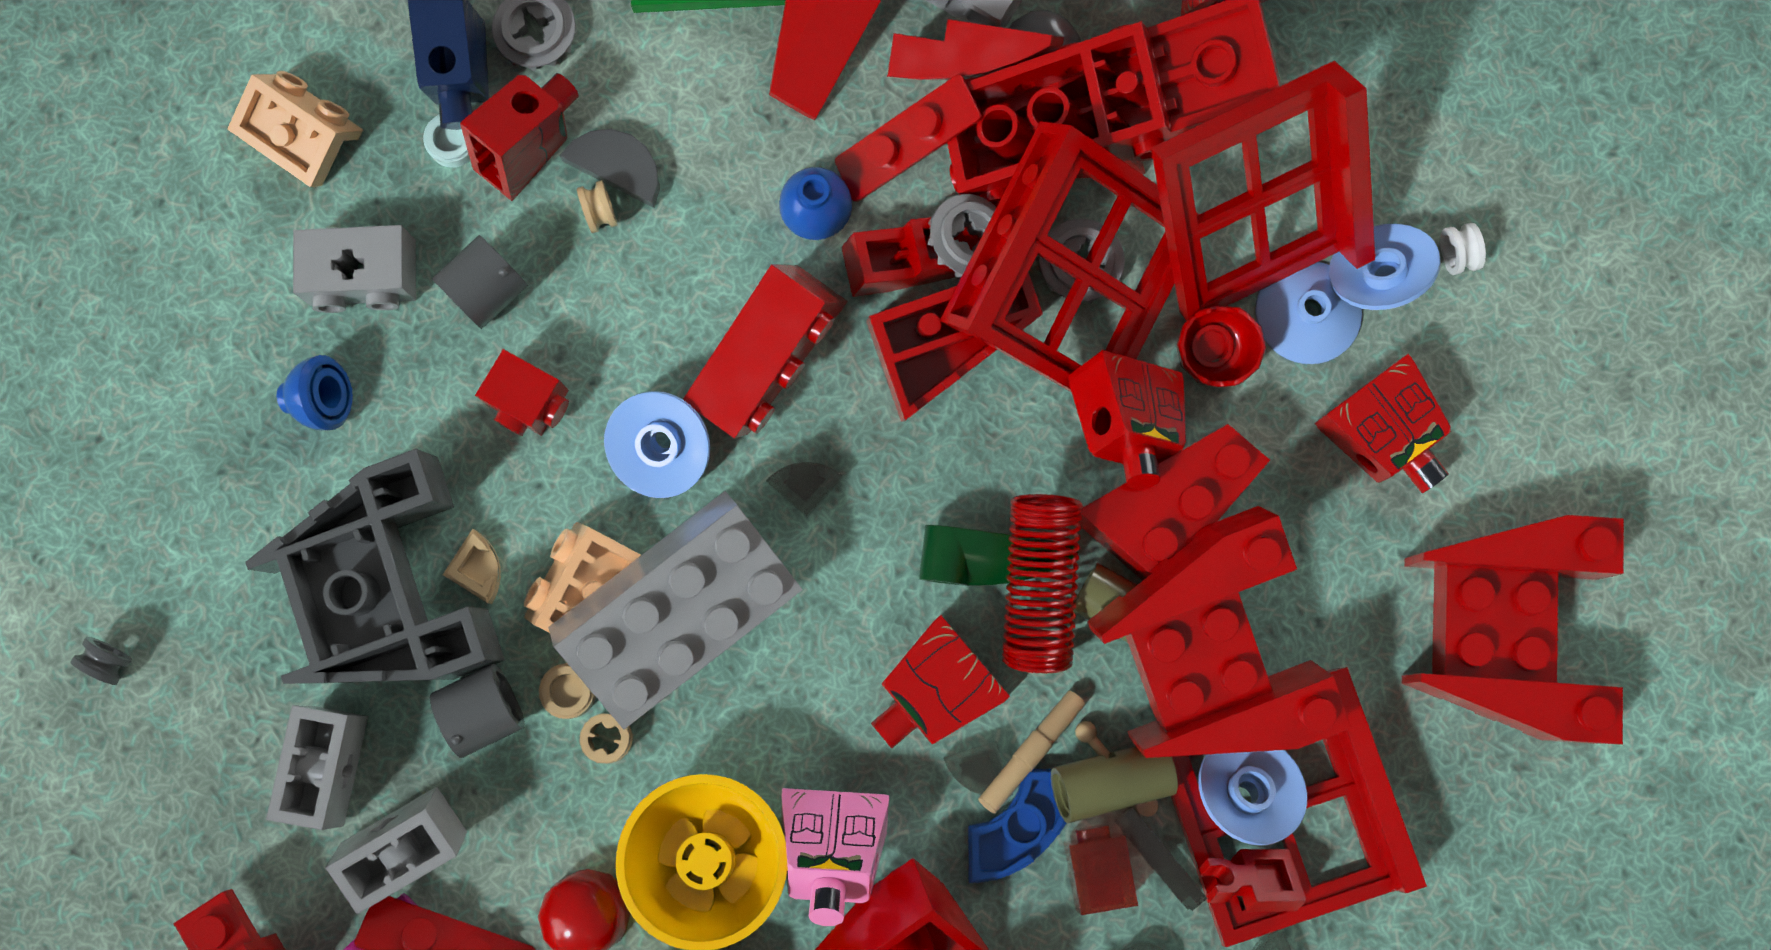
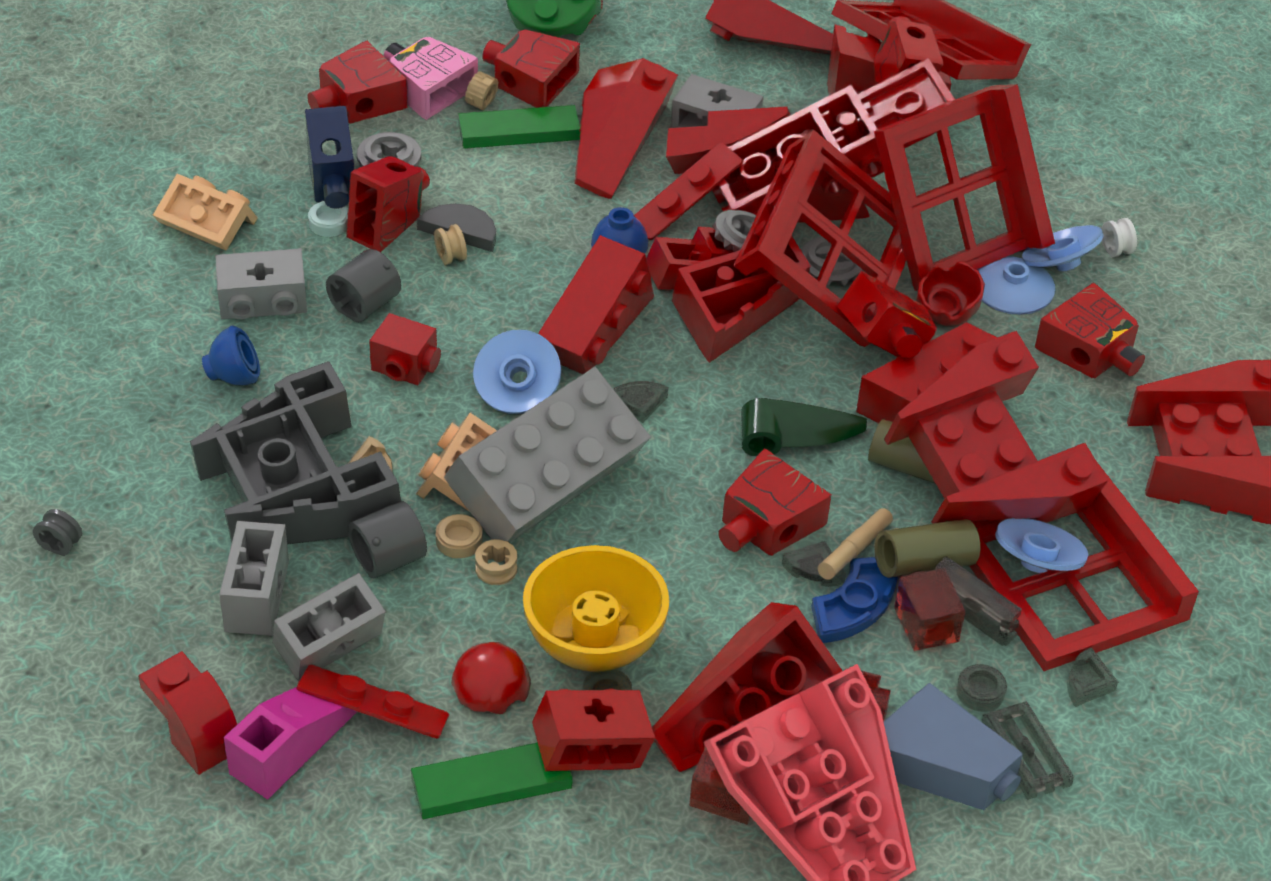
camera: 10 degrees left, 35 degrees down
bright pink torso [781,788,889,926] -> none
red piece [1002,494,1083,673] -> none
red plate [1198,849,1307,912] -> none

